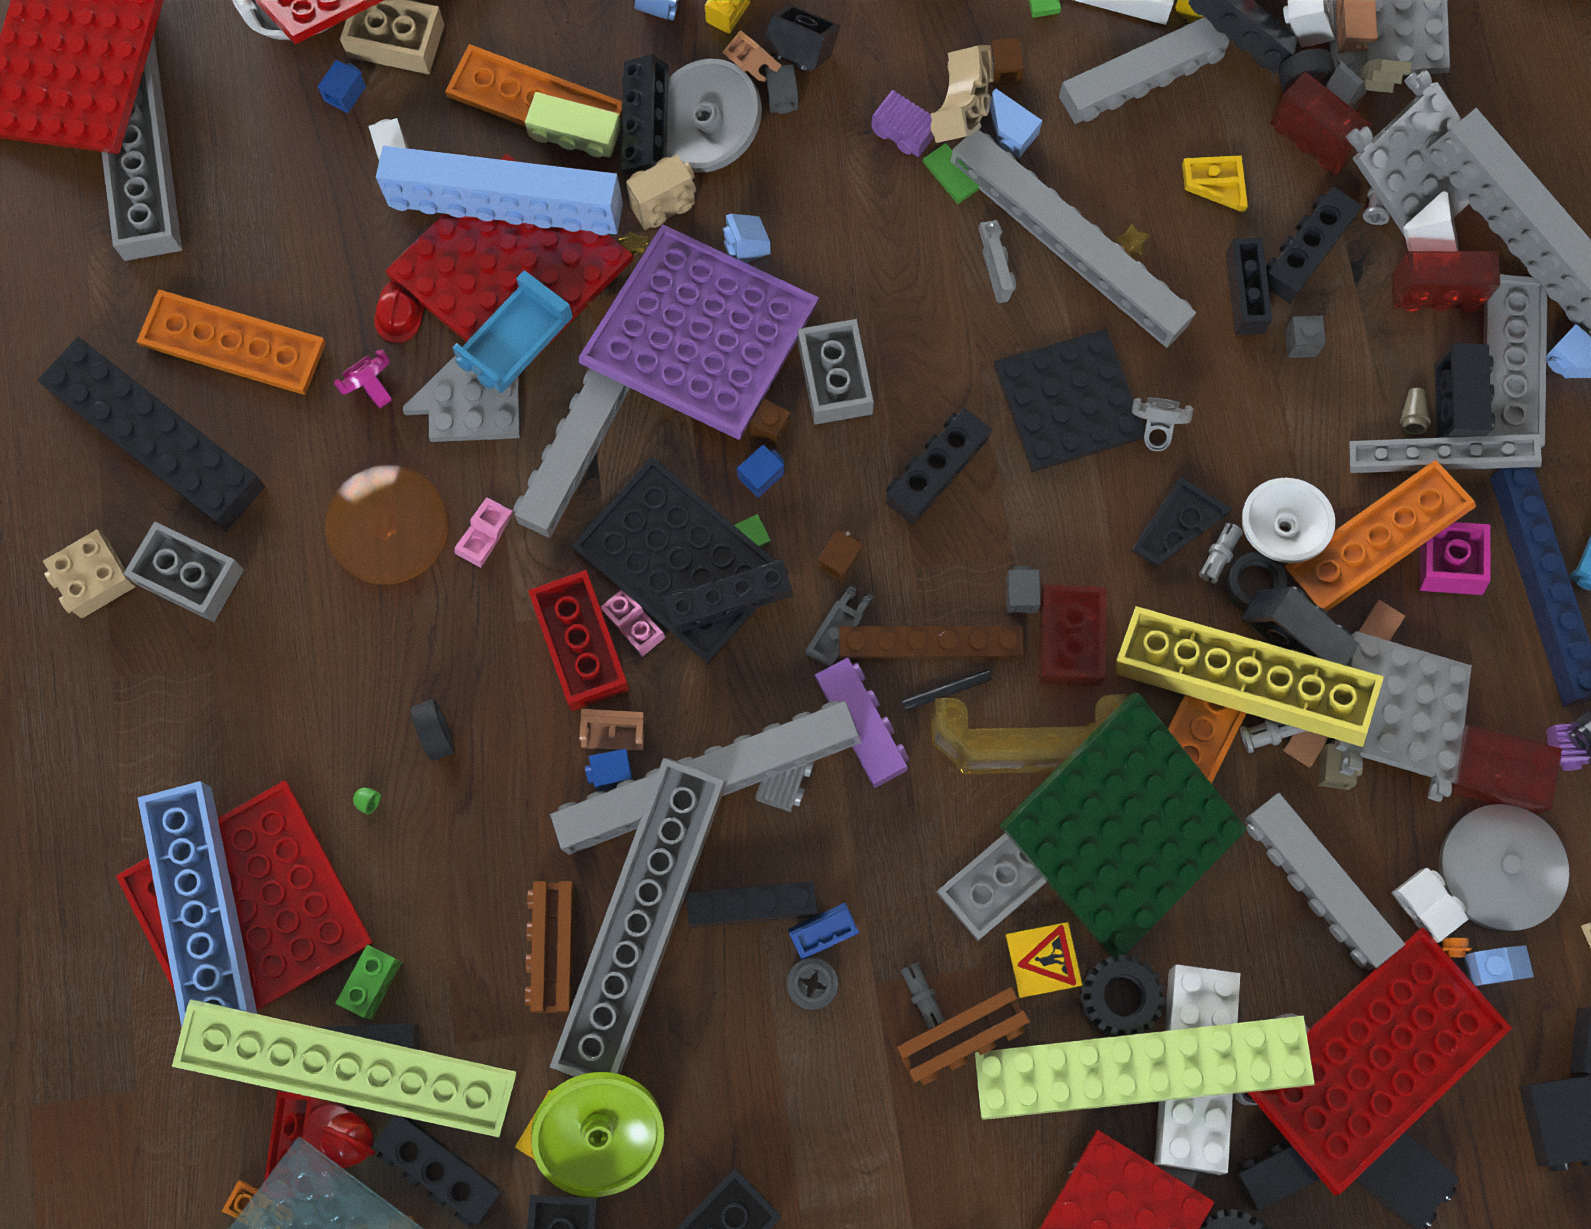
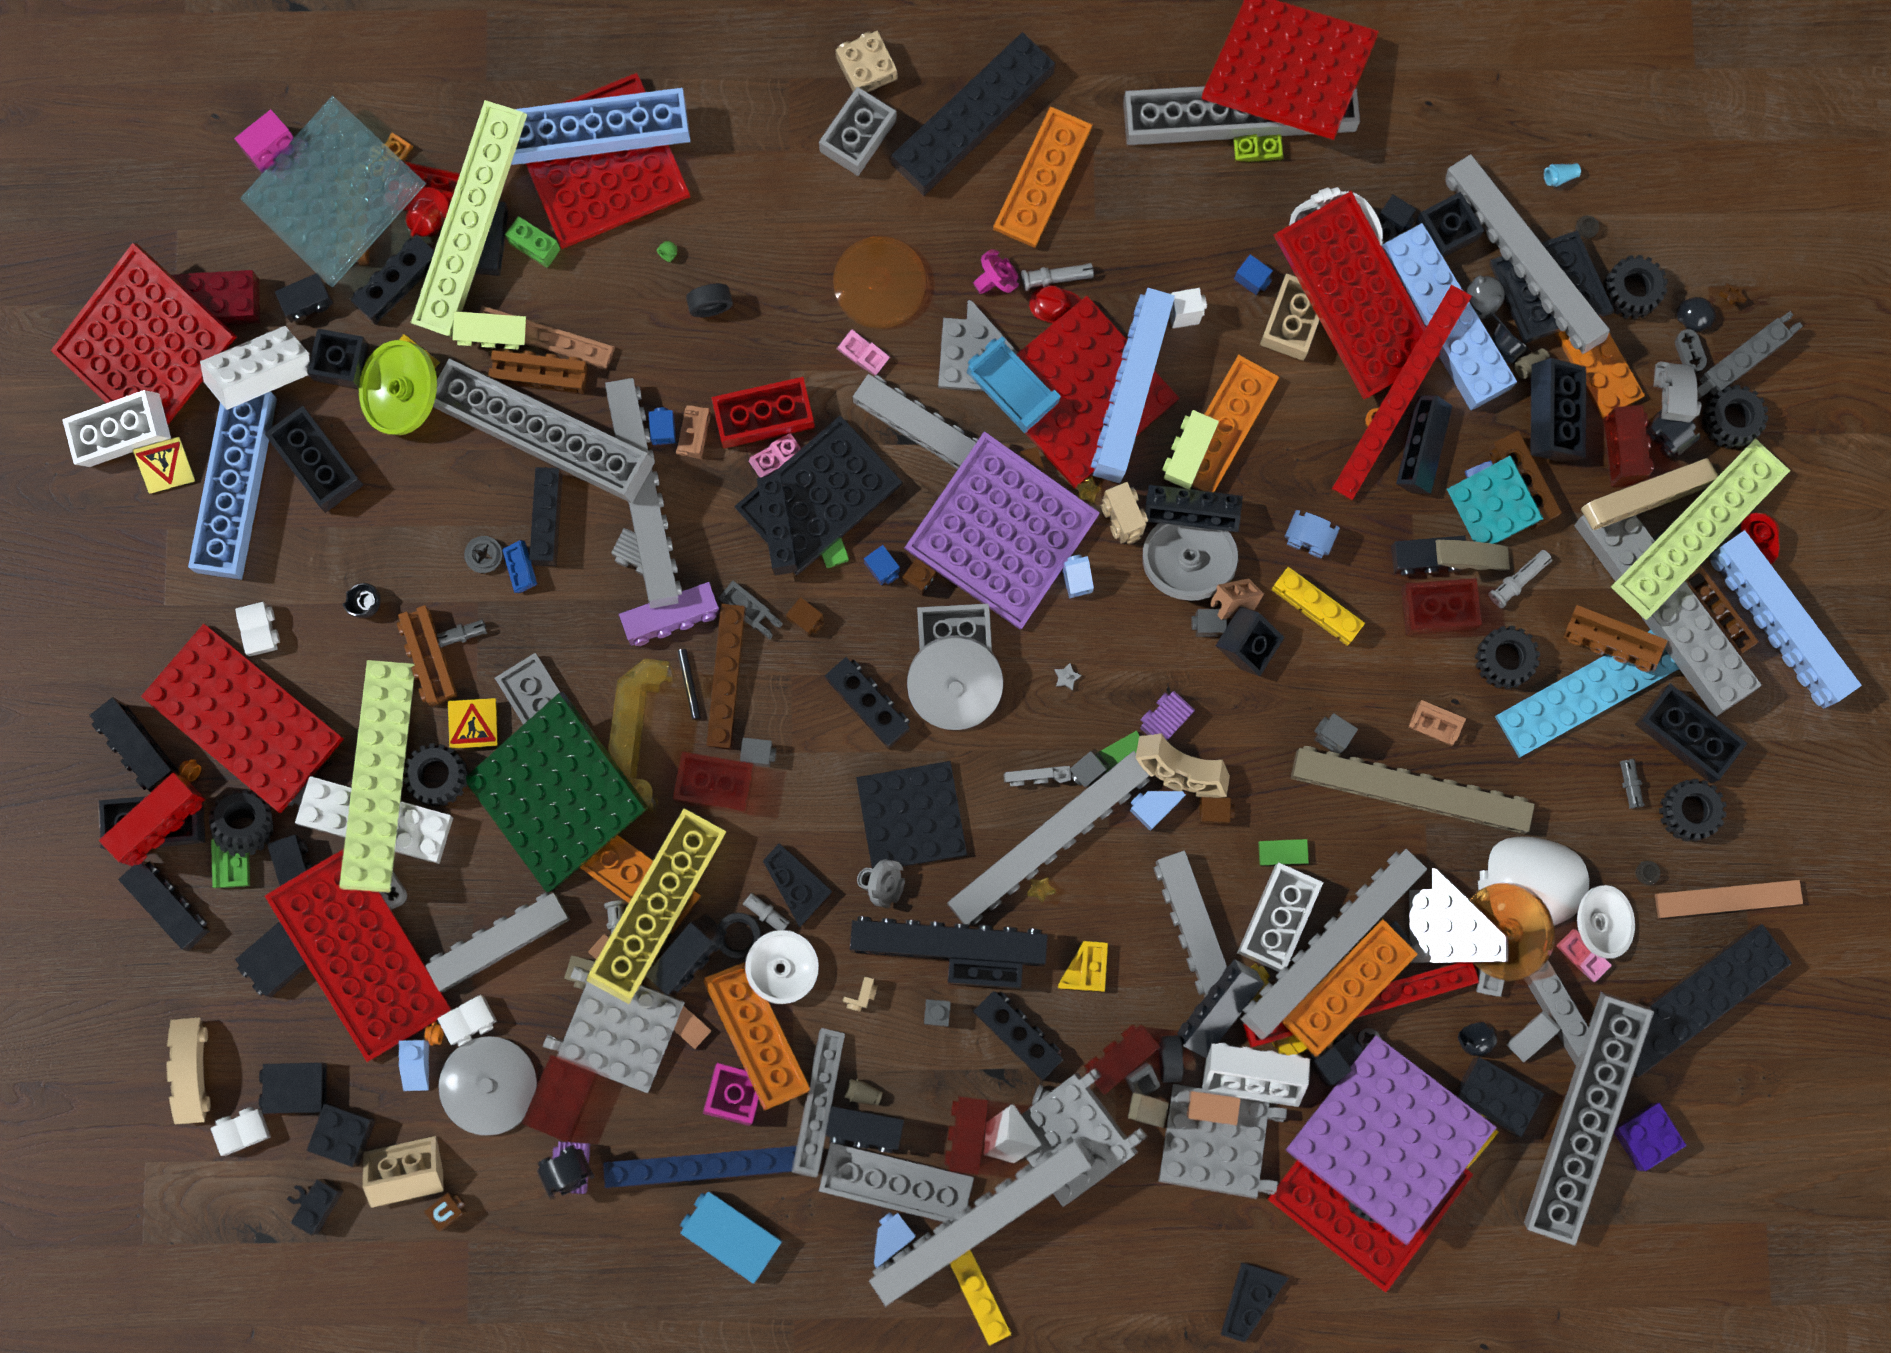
camera: 95 degrees right, 5 degrees up
none -> black hair [343,583,381,619]
none -> yellowish green brick [452,311,526,349]
none -> nougat tile [479,306,615,370]
none -> tan bracket [843,977,878,1012]
none -> black brick [850,916,1047,967]
none -> light grey dish [907,635,1003,730]
none -> light grey pin [1022,263,1093,291]
none -> light grey piece [1054,663,1081,691]
none -> dark grey brick [1070,749,1111,787]
none -> lime slope [1234,134,1284,161]

